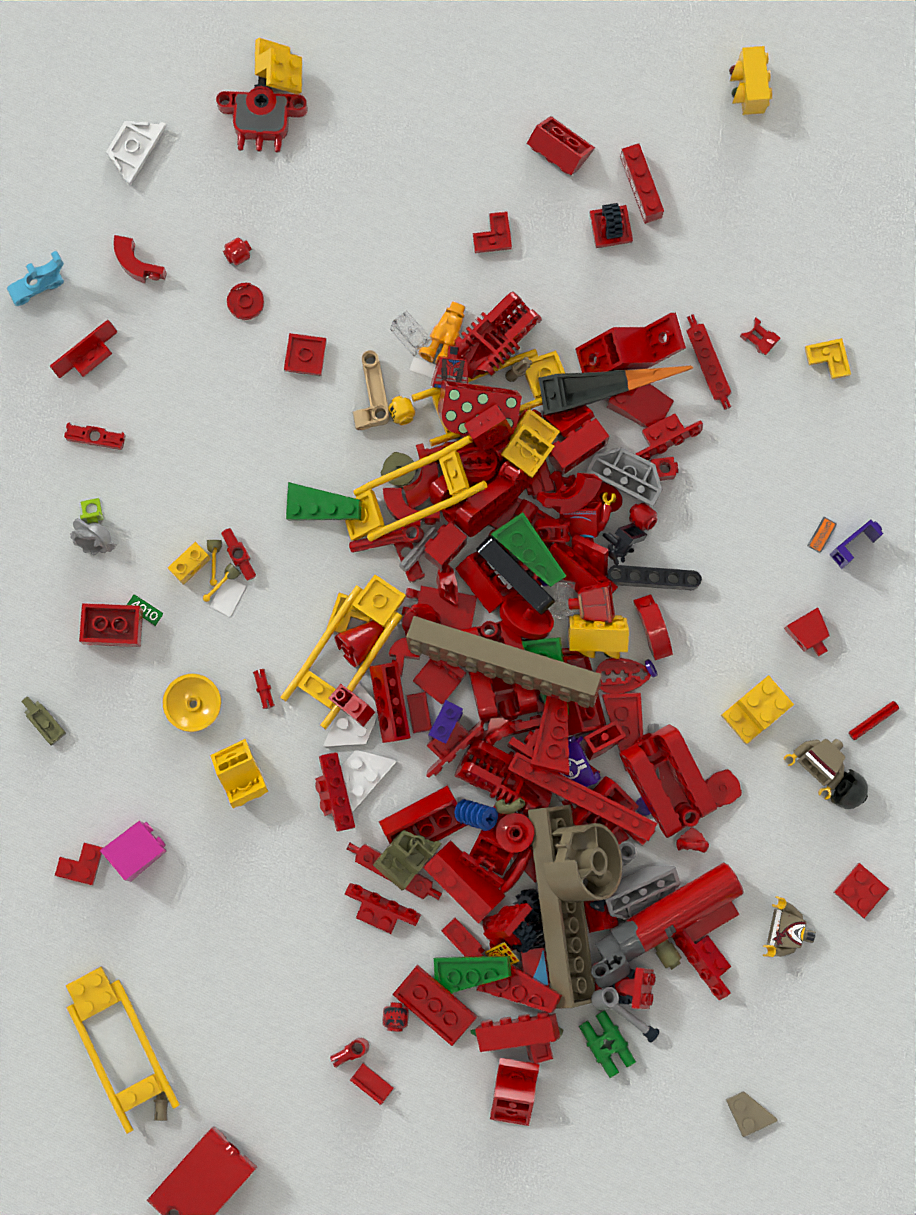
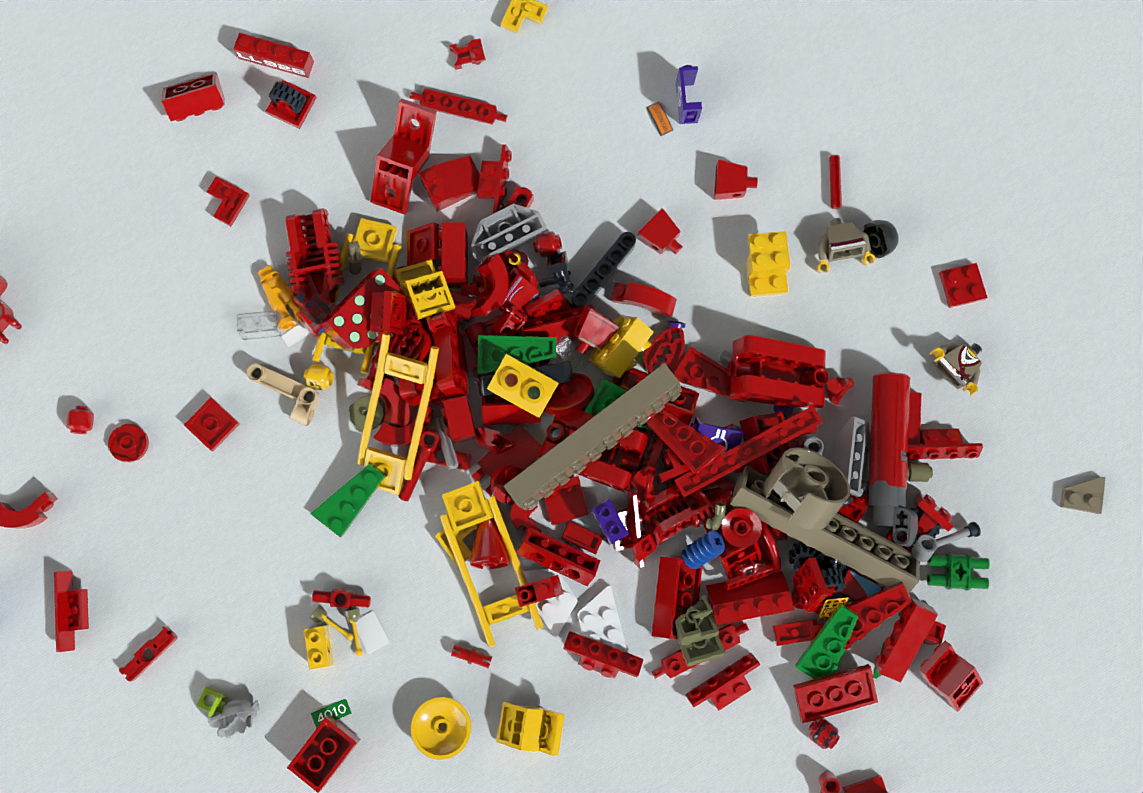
camera: 60 degrees left, 0 degrees up
pearl dark grey plate [539,365,694,416] -> none
red slope [580,720,626,761] -> none
red piece [705,769,742,807] -> none
none -> yellow piece [487,353,558,418]
none -> red bracket [632,529,657,562]
none -> red torso [636,208,683,255]

